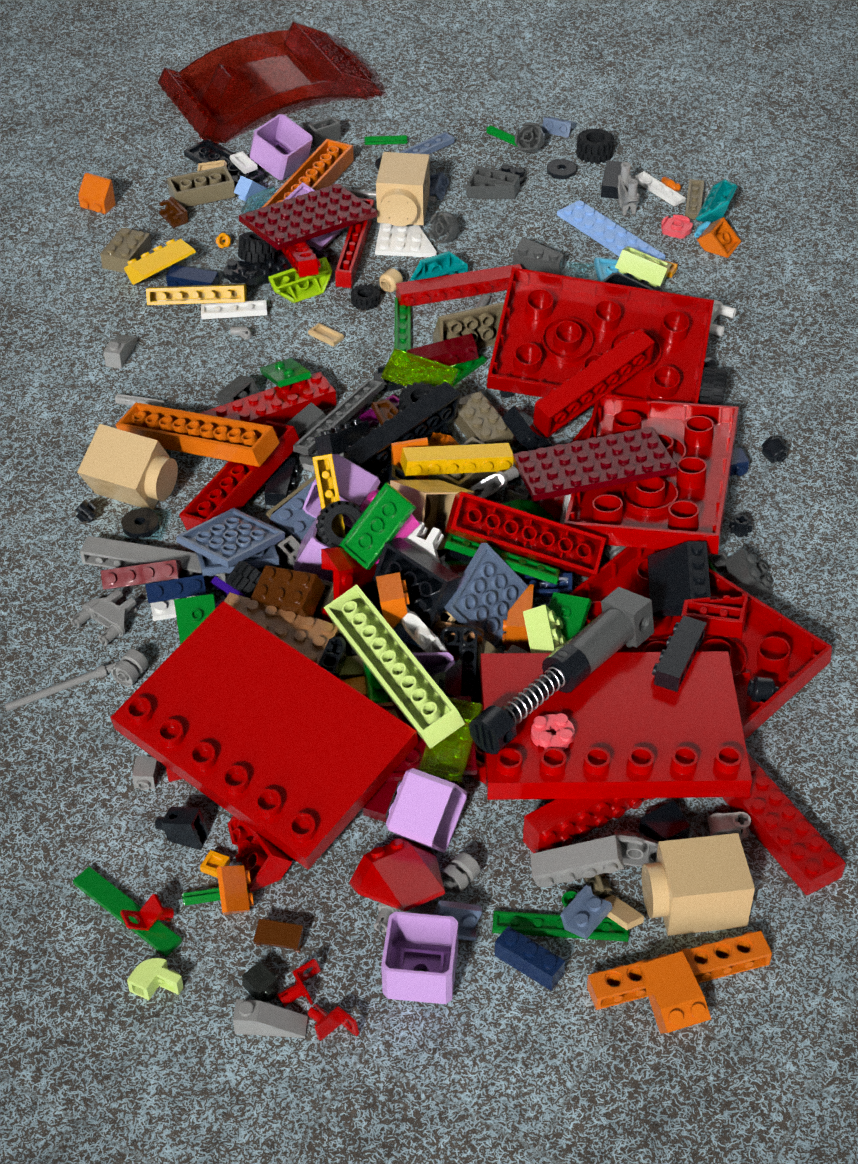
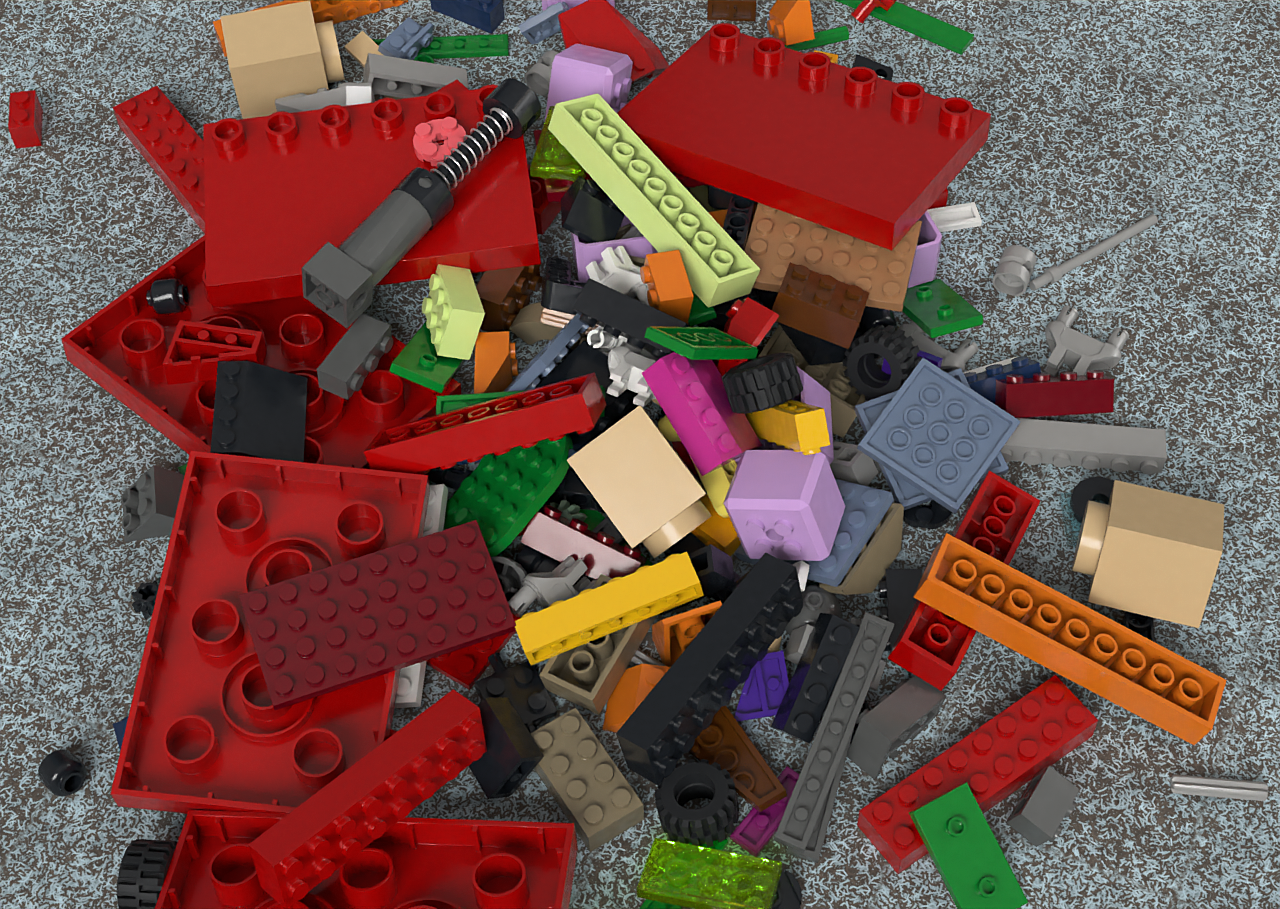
camera: 175 degrees right, 10 degrees up
black brick [652,615,707,692] -> none

